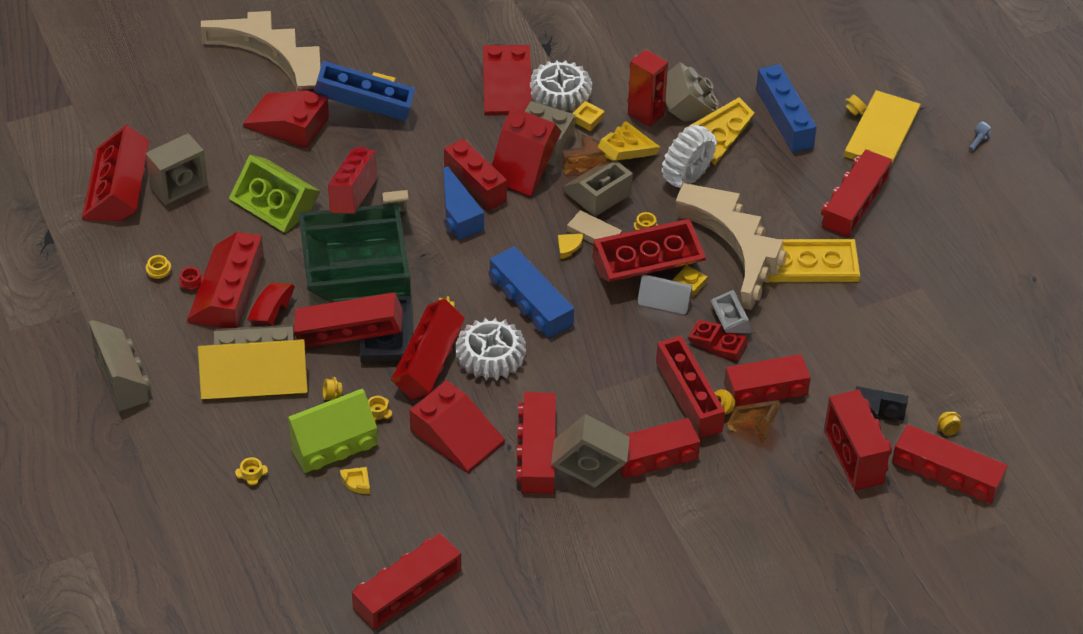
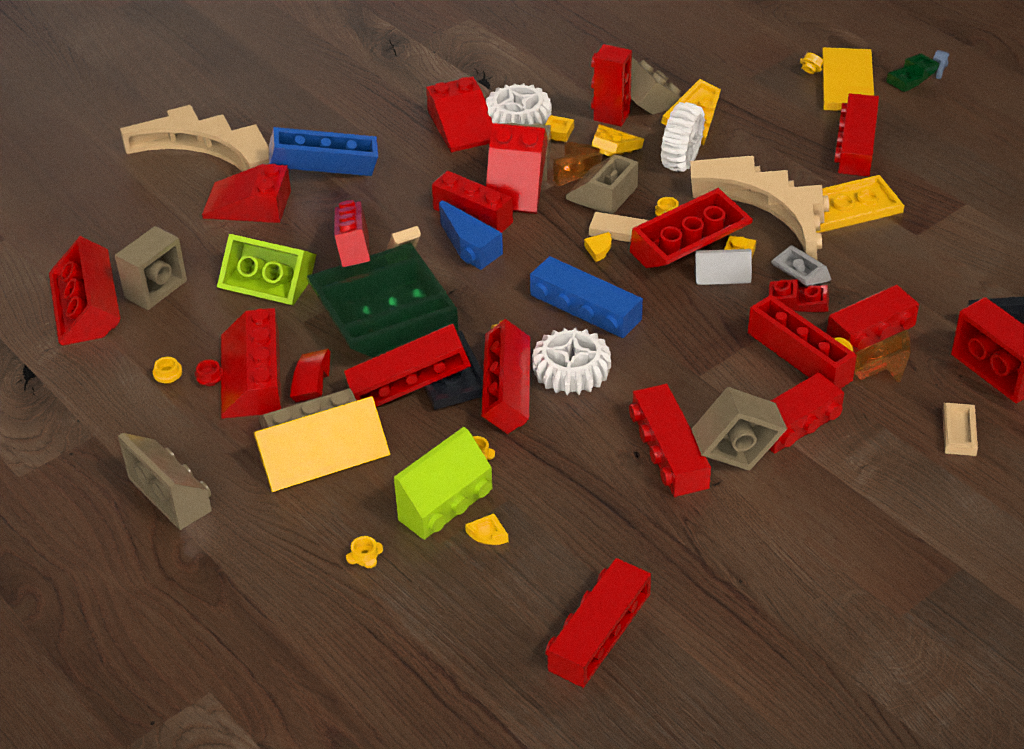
camera: 15 degrees left, 5 degrees down
yellow plate [322,377,342,400] -> none
red slope [409,380,505,473] -> none
blue brick [756,64,817,153] -> none
none -> dark green slope [886,53,940,92]
none -> tan tile [942,403,978,456]

